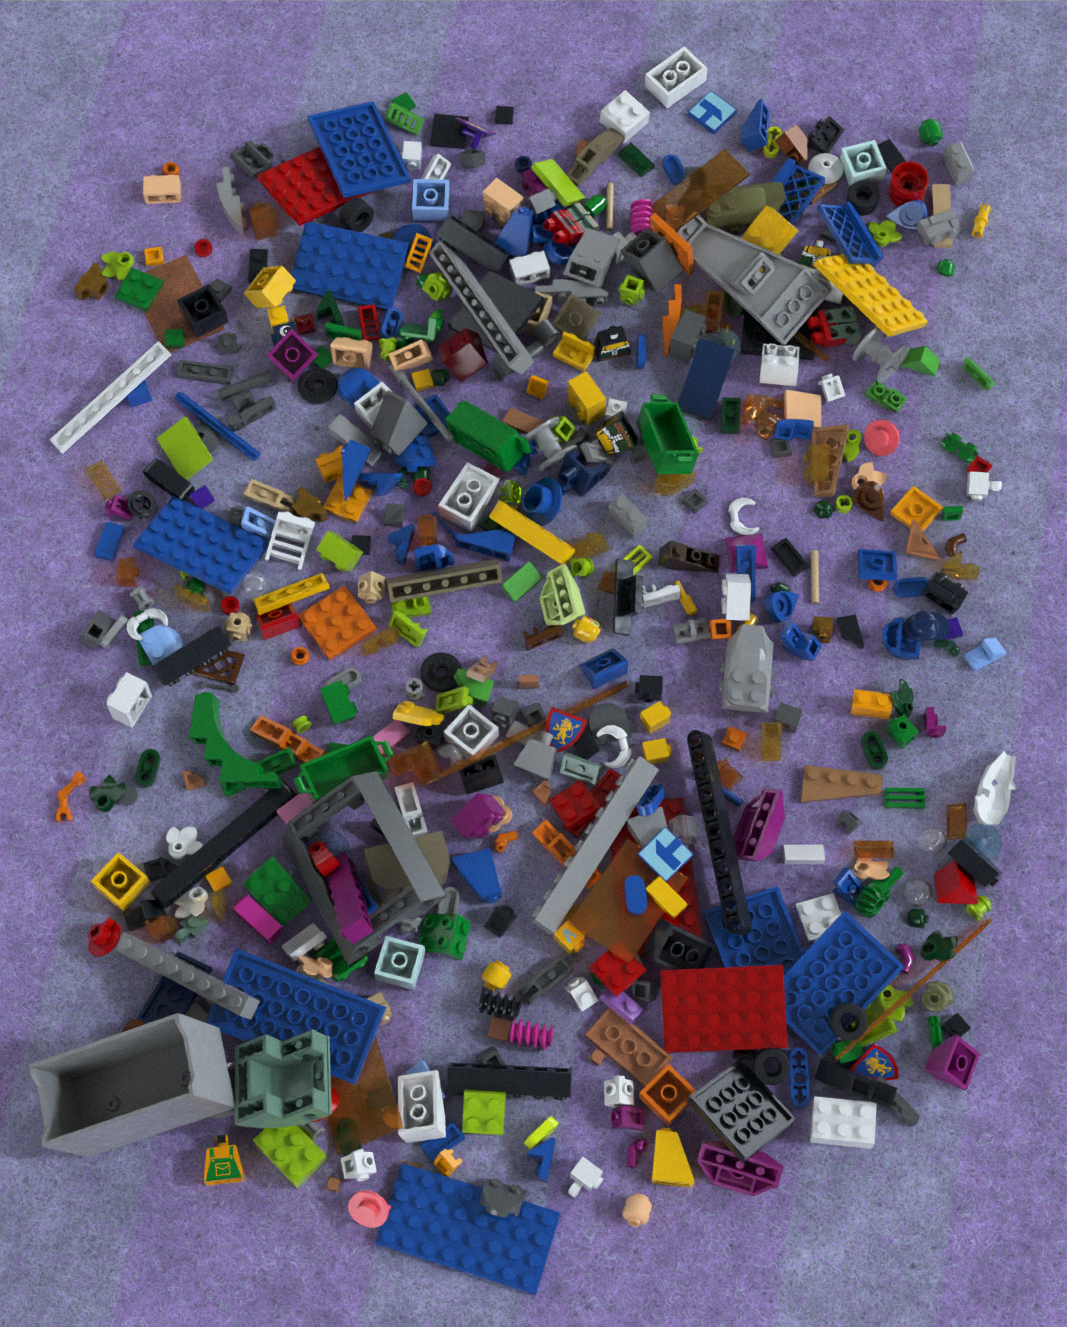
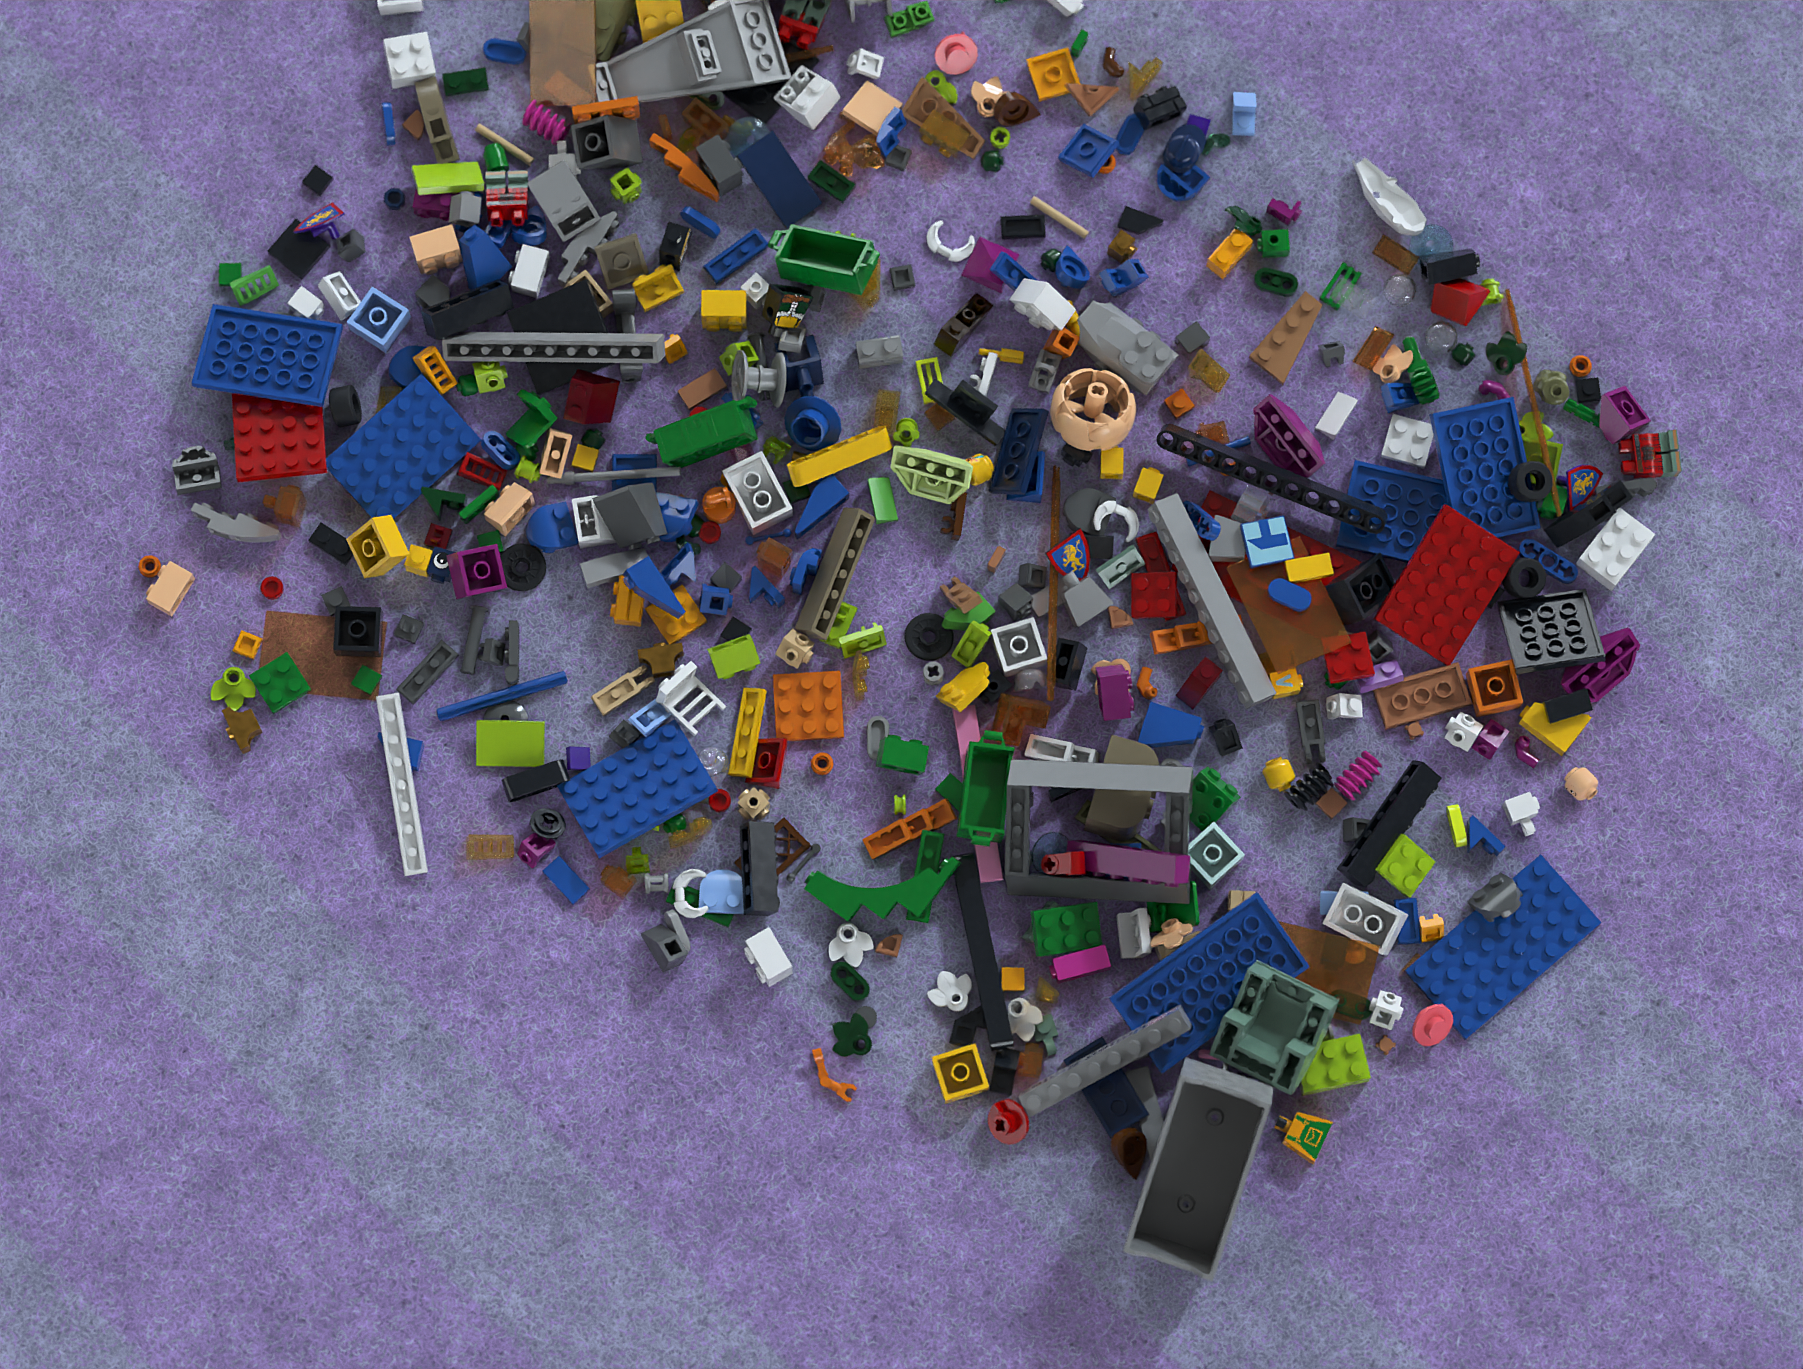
camera: 60 degrees left, 10 degrees up
none -> blue tile [382,102,396,146]
none -> clear neon green tile [625,847,650,875]
none -> clear orange tile [658,114,673,142]
none -> blue brick [699,584,733,615]
none -> orange piece [702,487,736,524]
none -> blue tile [703,228,768,285]
none -> white plate [829,923,874,968]
none -> dark blue tile [988,408,1049,495]
none -> light nougat wheel [1050,368,1136,451]
none -> dark red slope [1176,656,1223,710]
none -> clear slope [1329,278,1377,321]
none -> black tile [1542,688,1593,724]
none -> orange plate [1569,355,1592,377]
none -> hips [1618,429,1682,479]

